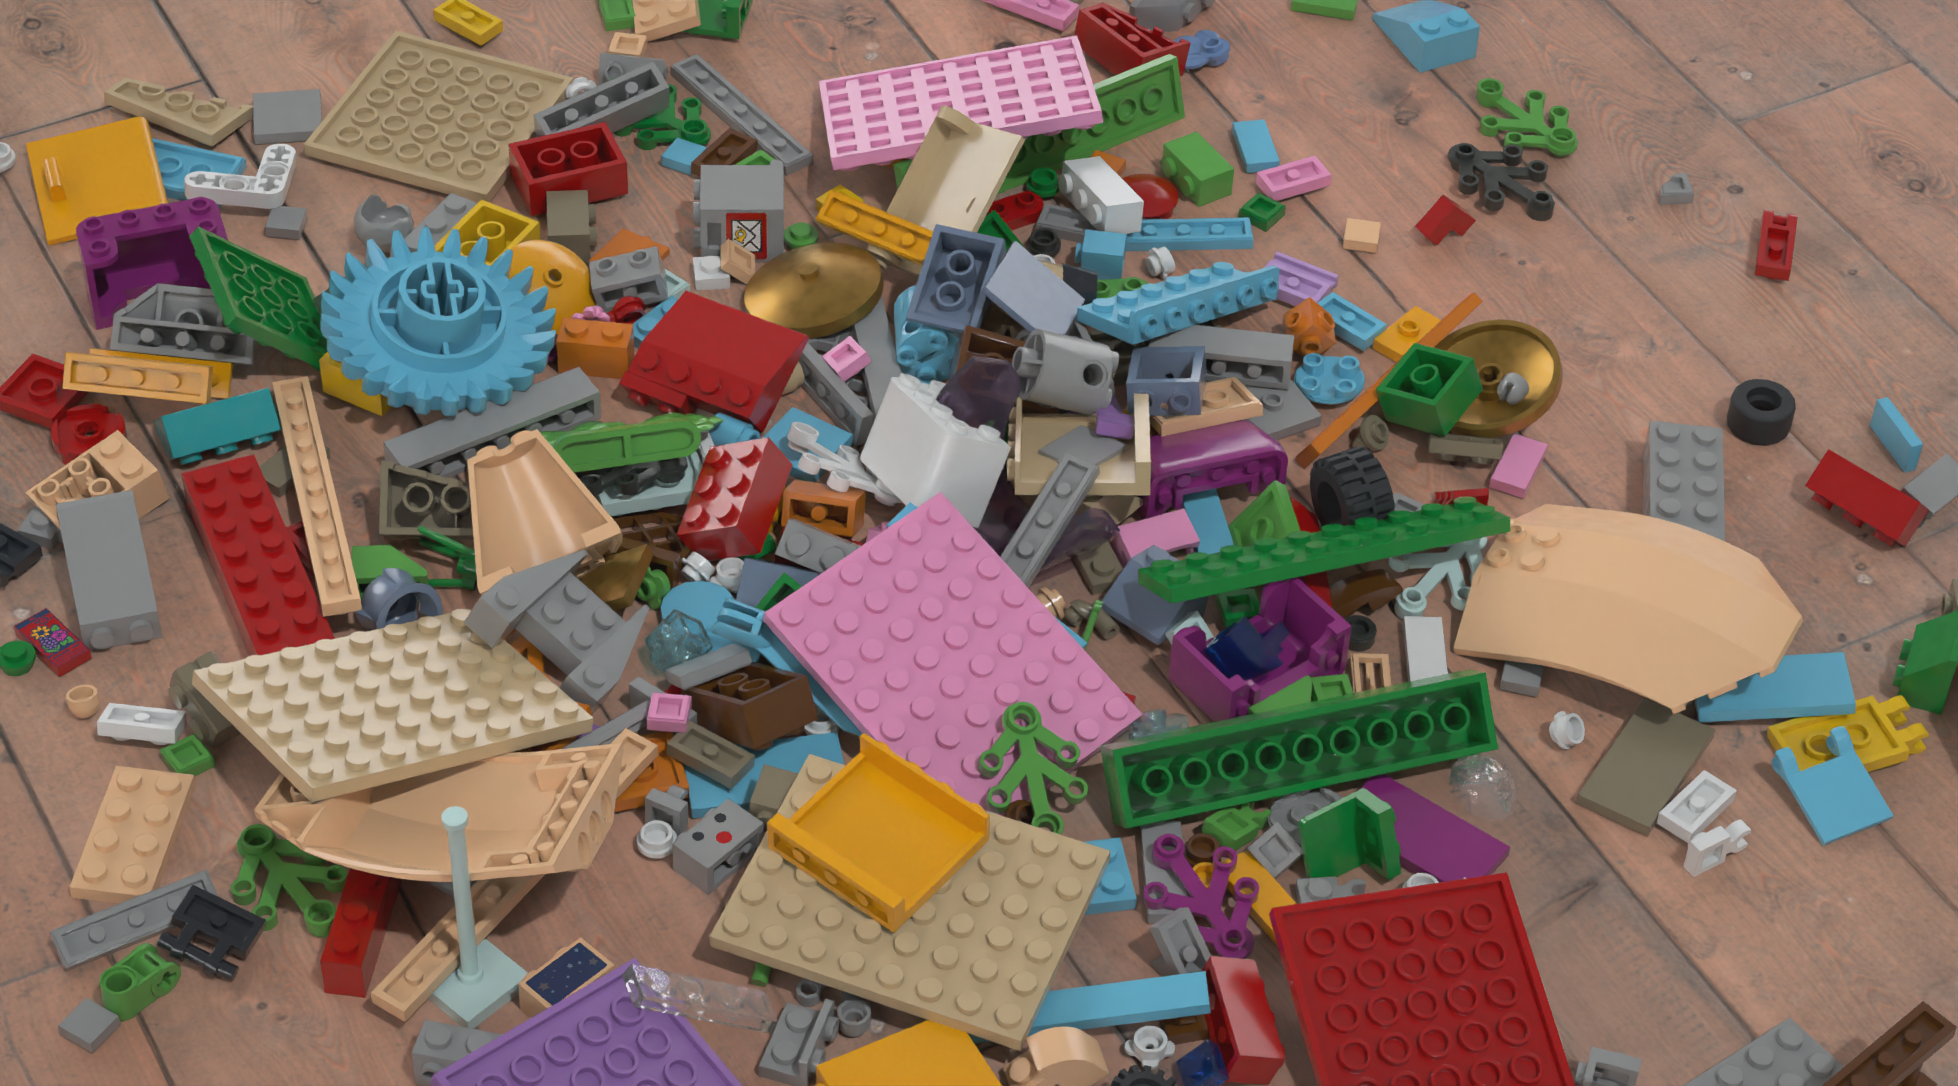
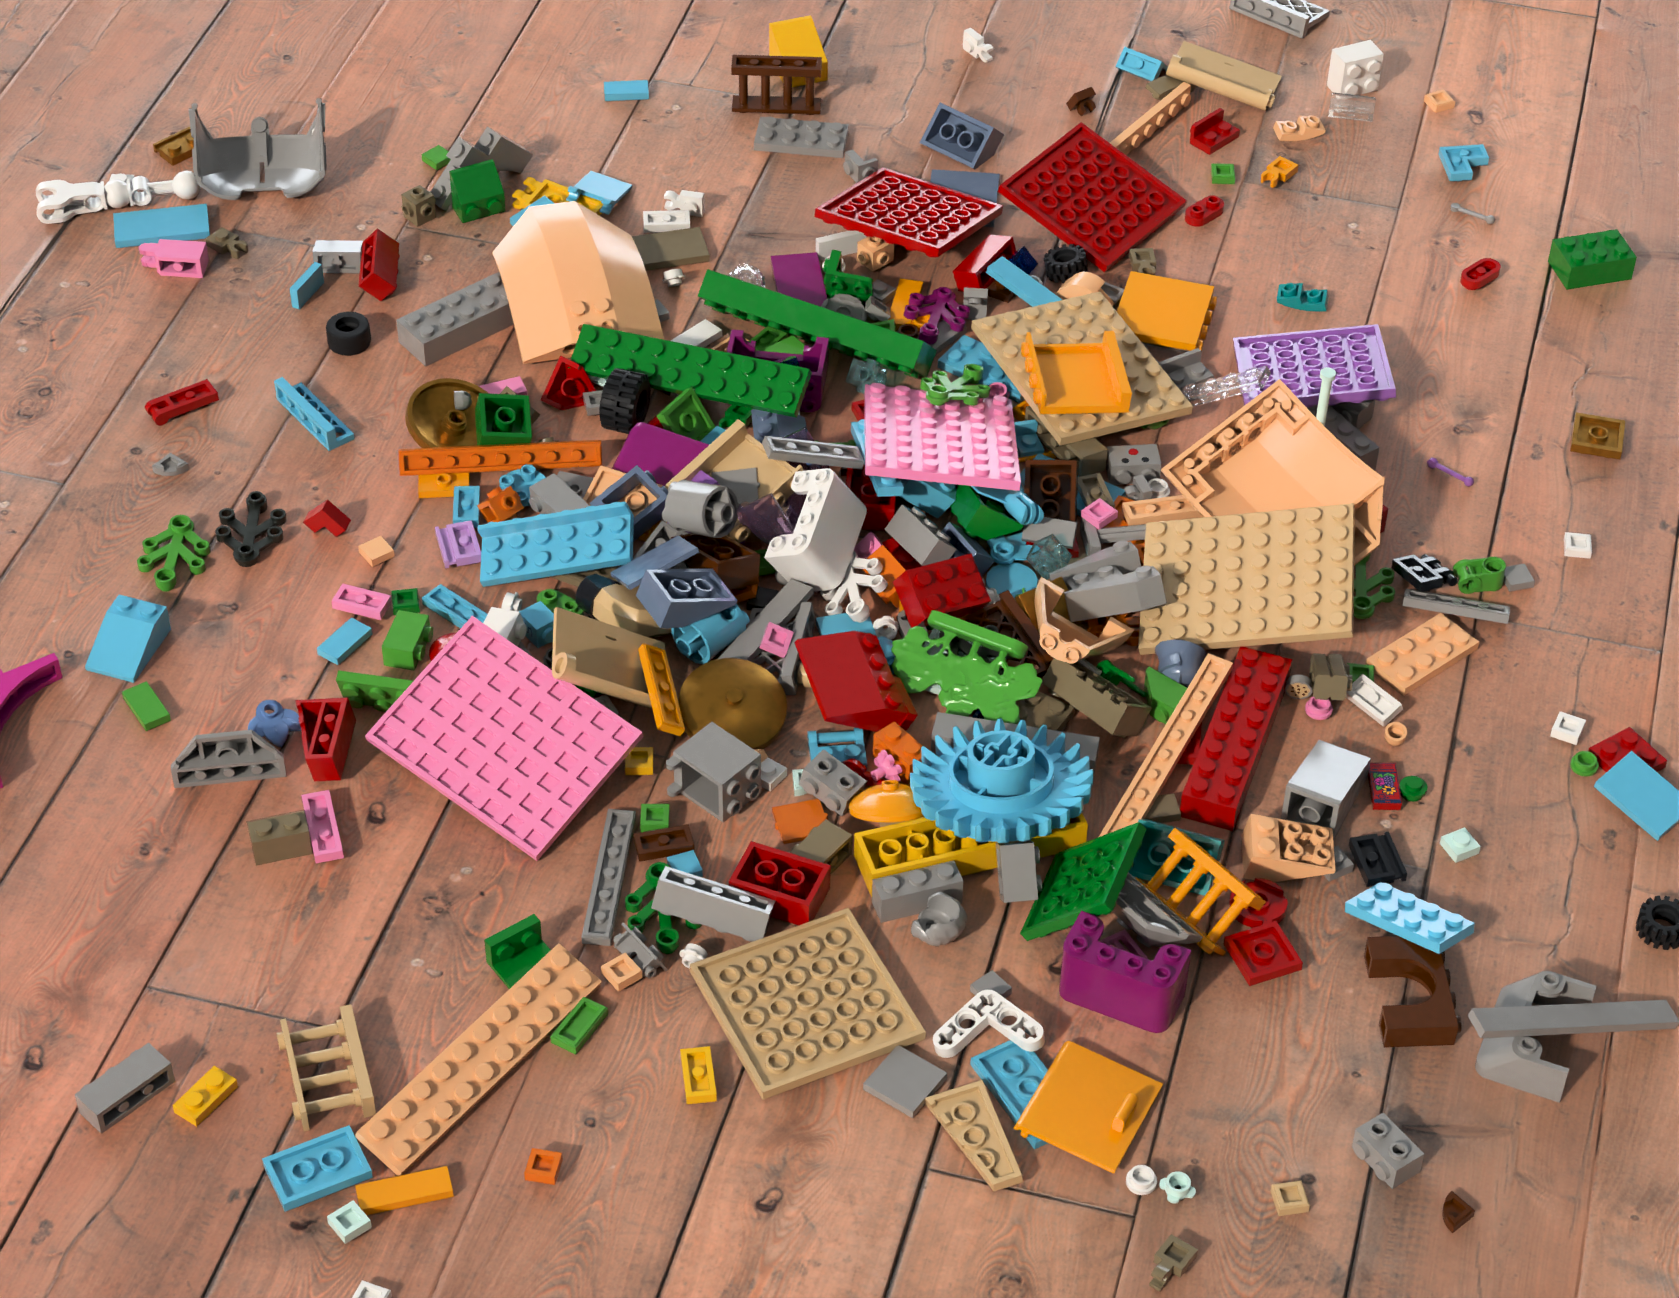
camera: 135 degrees left, 0 degrees up
none -> medium azure fence [274,377,355,451]

